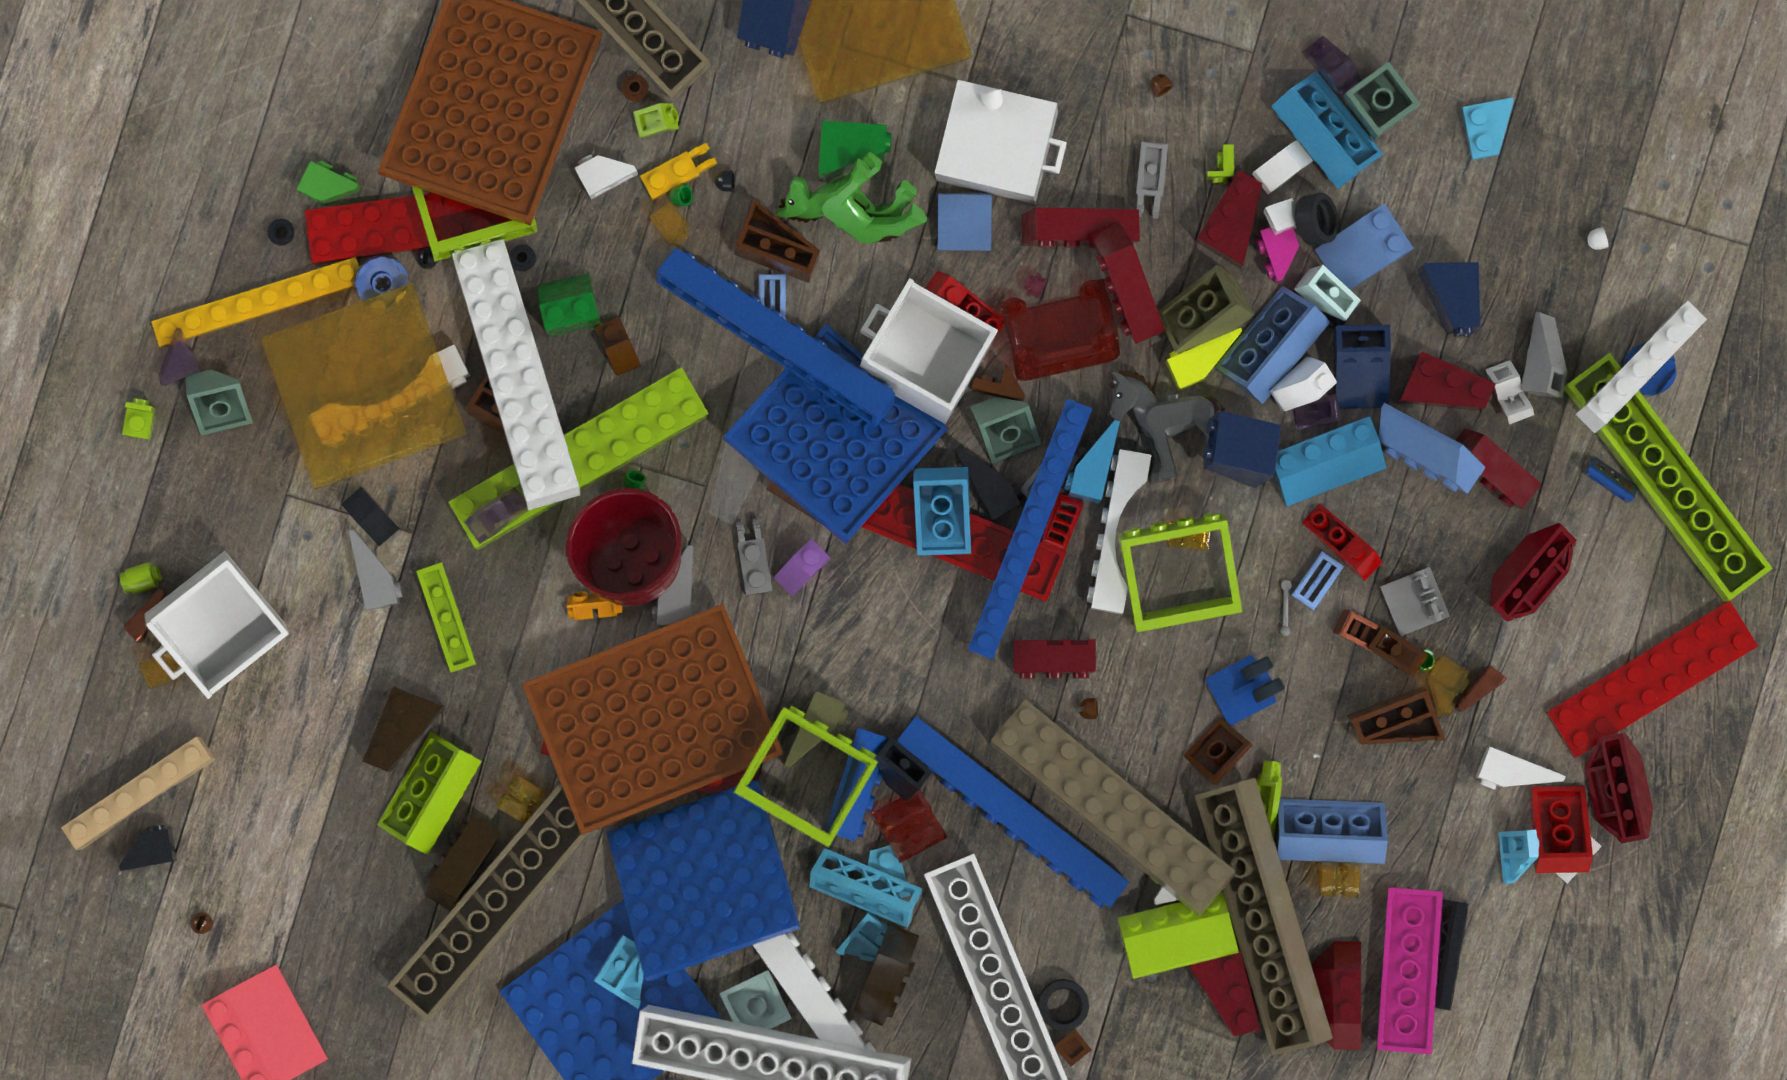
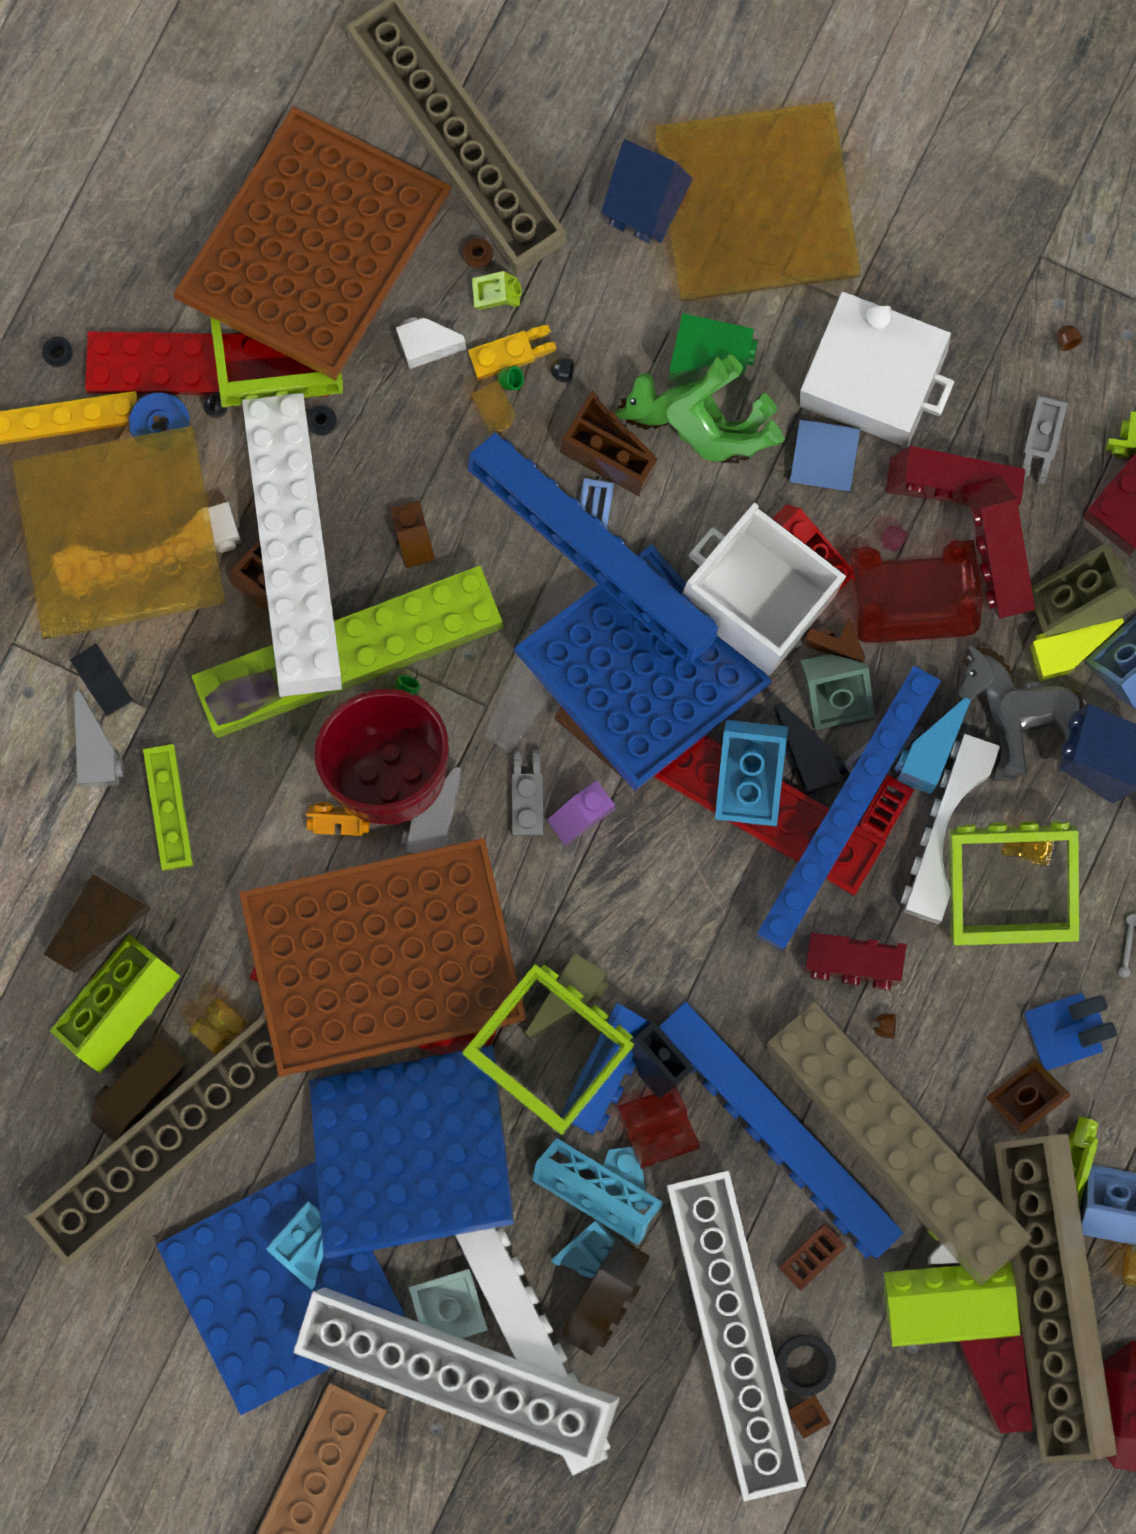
camera: 15 degrees right, 5 degrees down
bright green slope [296,160,362,205] -> none
green slope [537,273,602,338] -> none
none -> copper slope [779,1224,847,1291]

